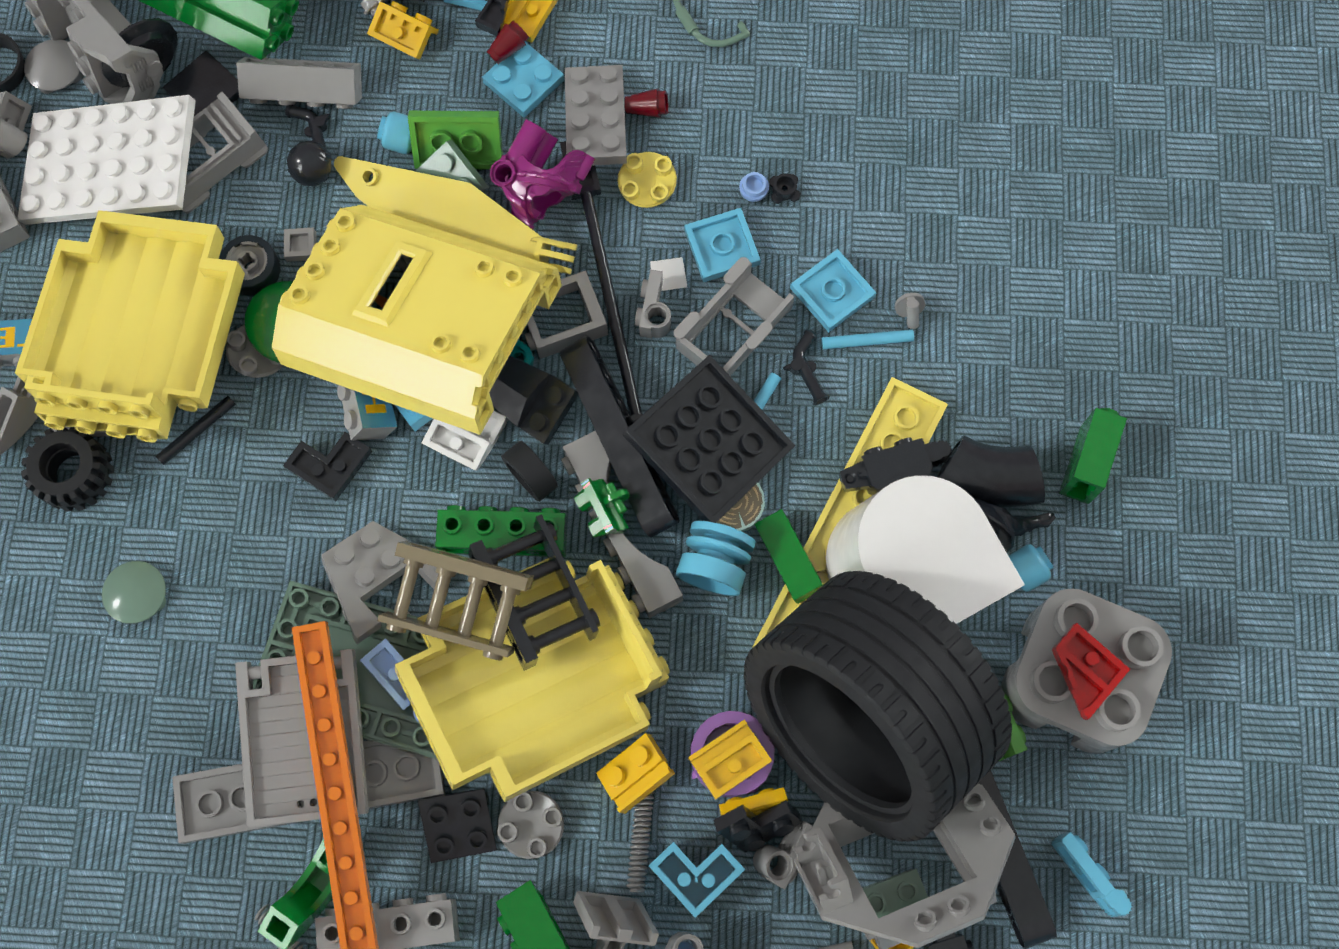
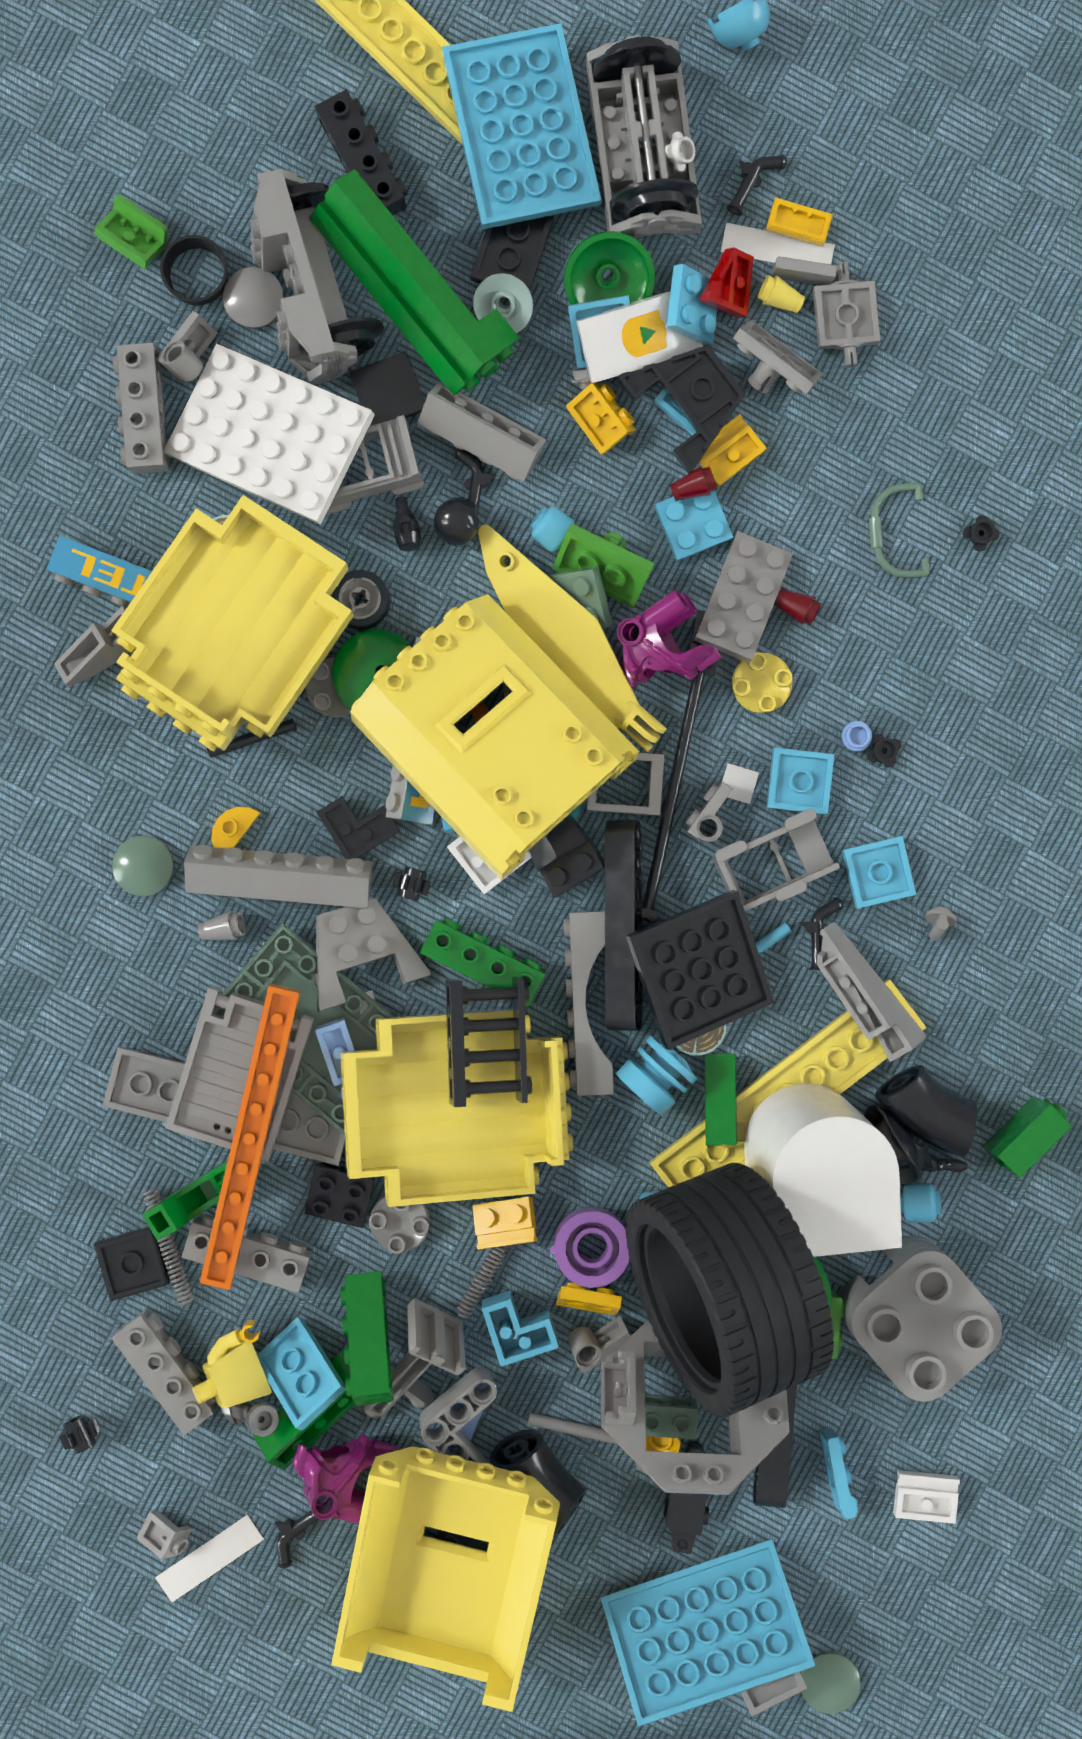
camera: 20 degrees right, 15 degrees up
black tyre [21,427,114,511] -> none
light grey plate [284,227,317,262] -> none
dark tan fence [377,541,534,660] -> none
black tyre [501,441,558,502] -> none
green hips [574,478,630,538] -> none
yellow plate [688,719,772,800] -> none
black plate [713,800,803,853] -> none
medium azure bar [821,329,914,350] -> none
black hinge [839,437,952,496] -> none
red wing [1052,623,1130,720] -> none
none -> light grey brick [184,845,372,908]
none -> light grey cone [198,911,246,941]
none -> yellow plate [211,807,261,849]
none -> black gear [392,866,431,901]
none -> black piece [393,496,421,551]
none -> light grey wedge [817,922,926,1062]
none -> white plate [893,1470,960,1524]

